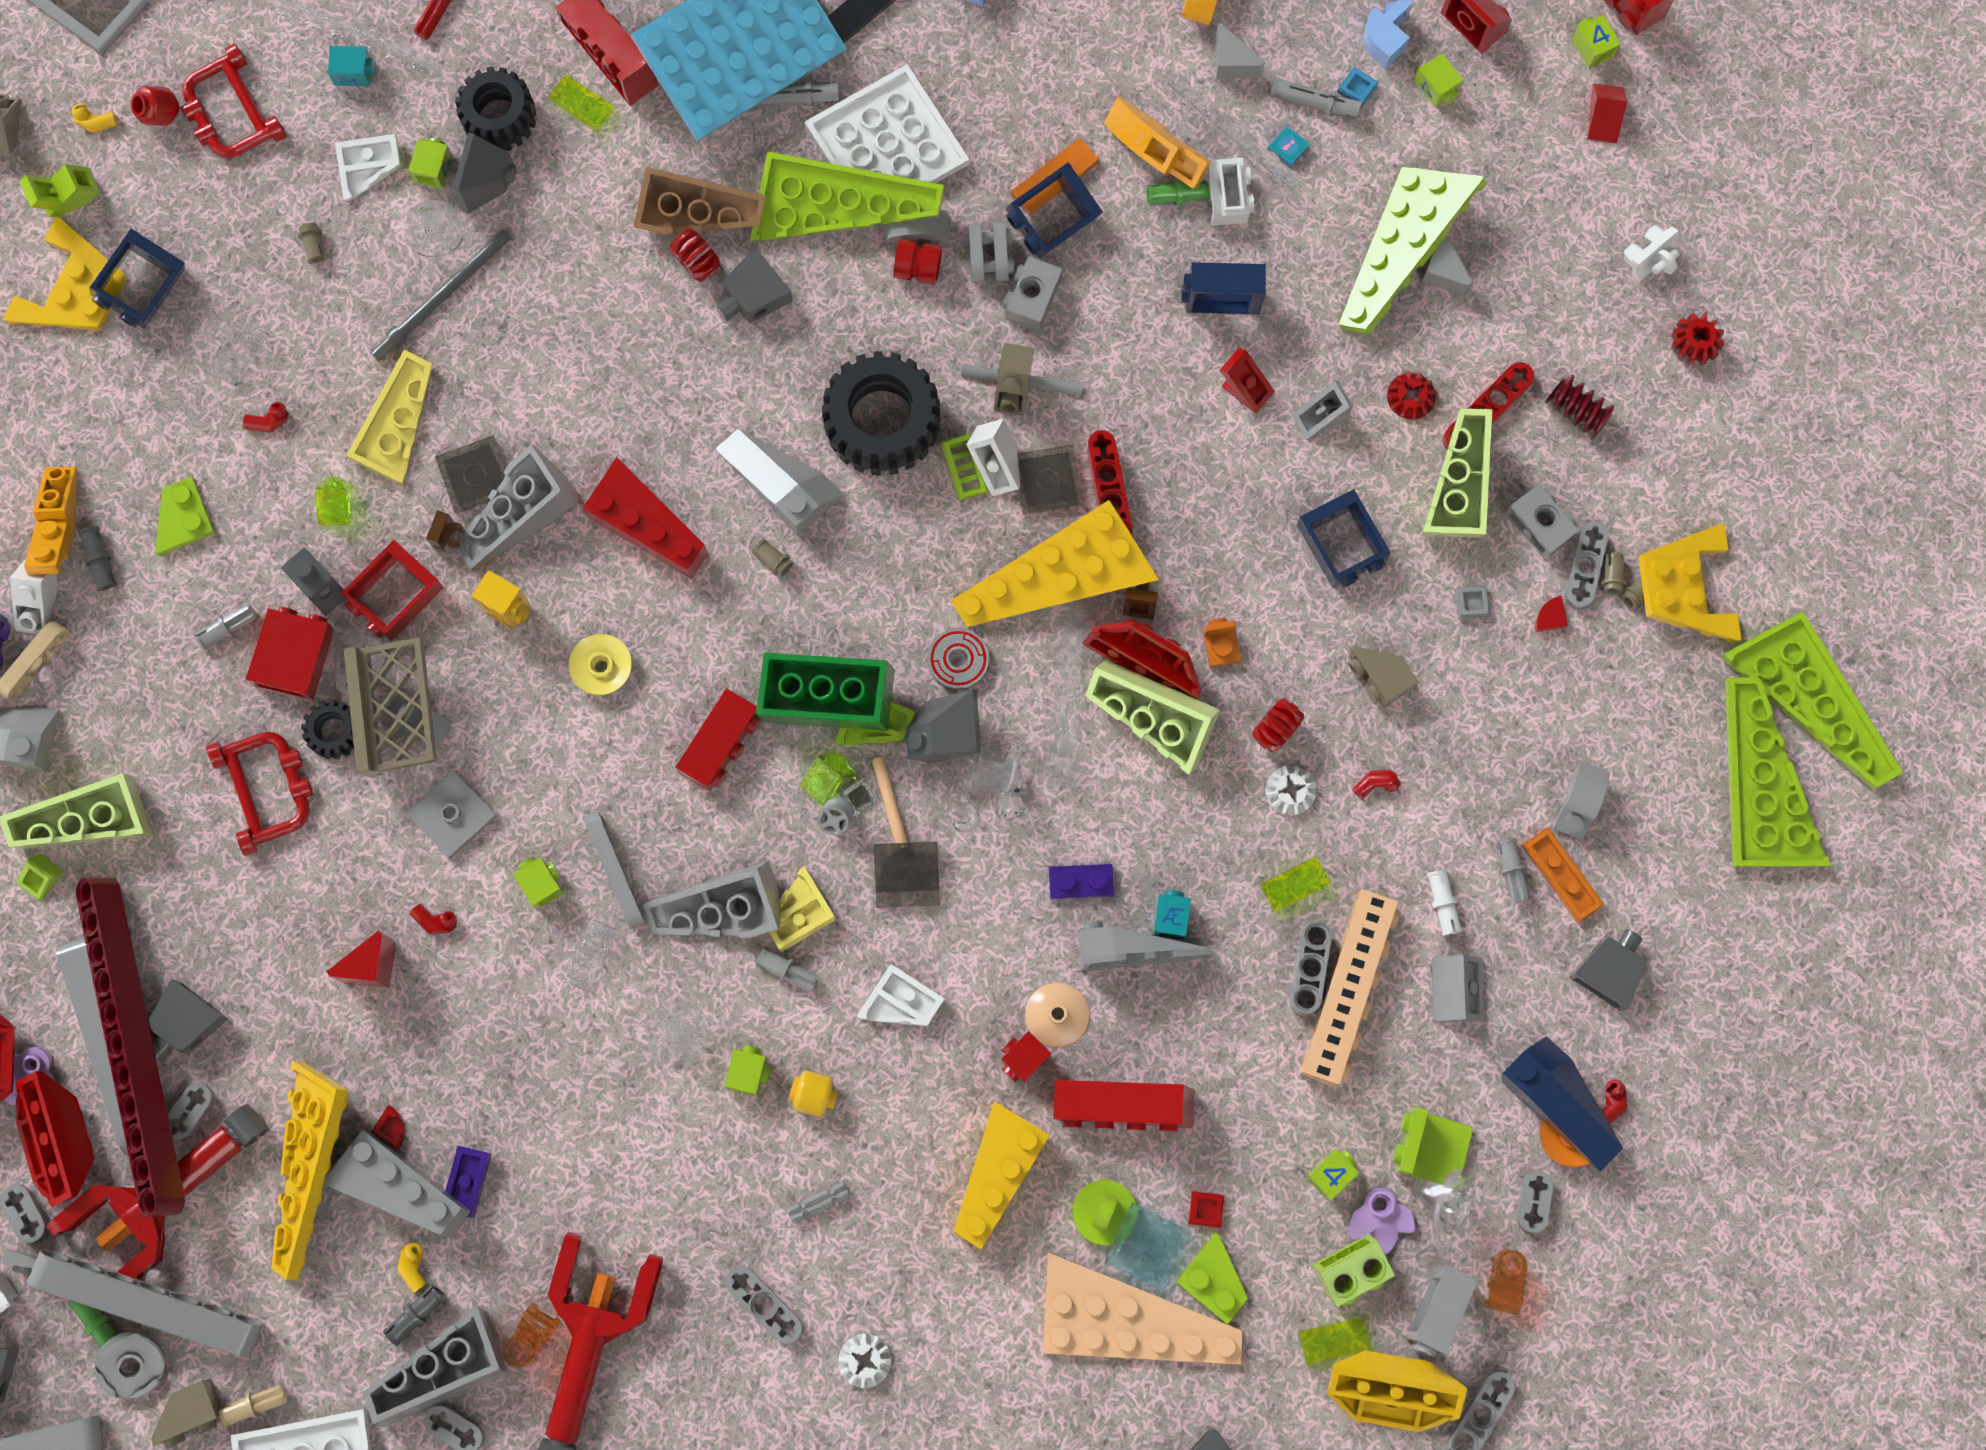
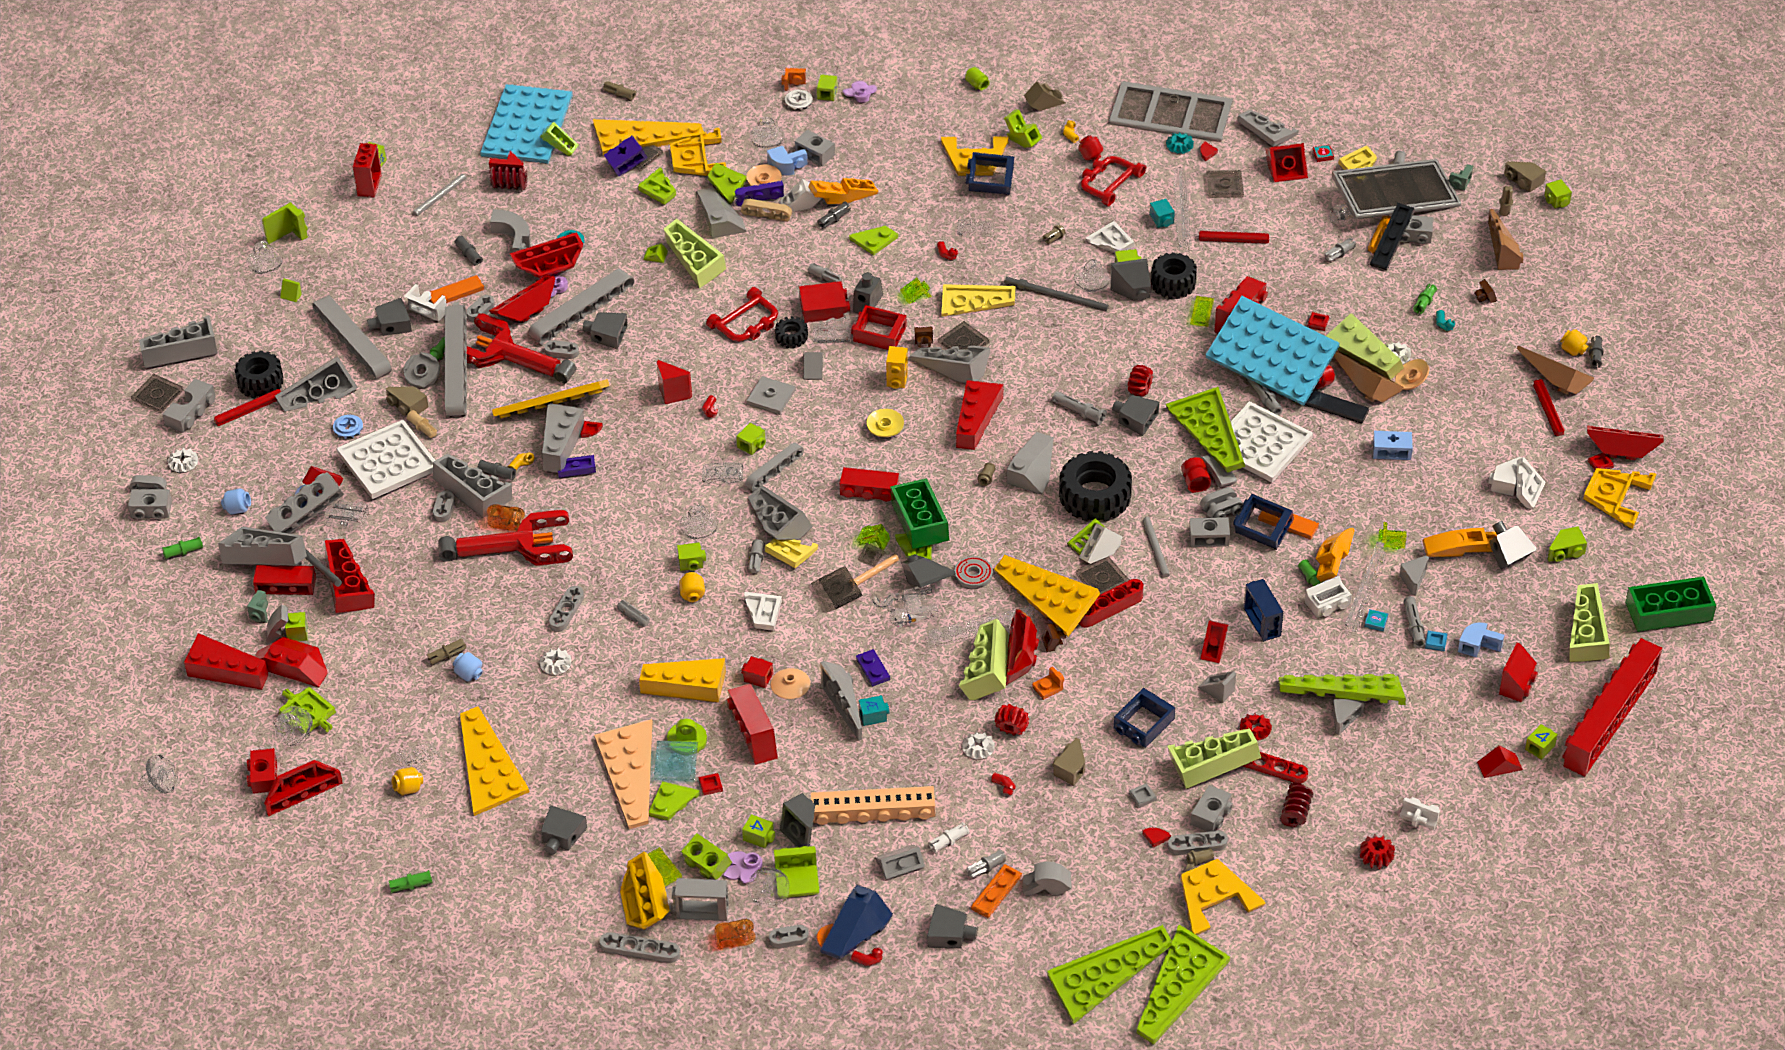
camera: 70 degrees right, 30 degrees down
dark red beam [76,877,185,1218] -> none
dark tan fence [343,637,437,777] -> none
medium nougat wedge [633,167,766,234] -> none
light grey wheel [818,796,854,836] -> none
dark tan slope [994,343,1034,416] -> none
clear neon green tile [1259,856,1331,914] -> none
light grey beam [1289,921,1332,1016] -> none
lime brick [1414,53,1464,108] -> none
none -> dark grey slope [780,793,815,848]
none -> light grey pin [1052,391,1107,425]
none -> clear neon green bracket [1378,522,1407,550]

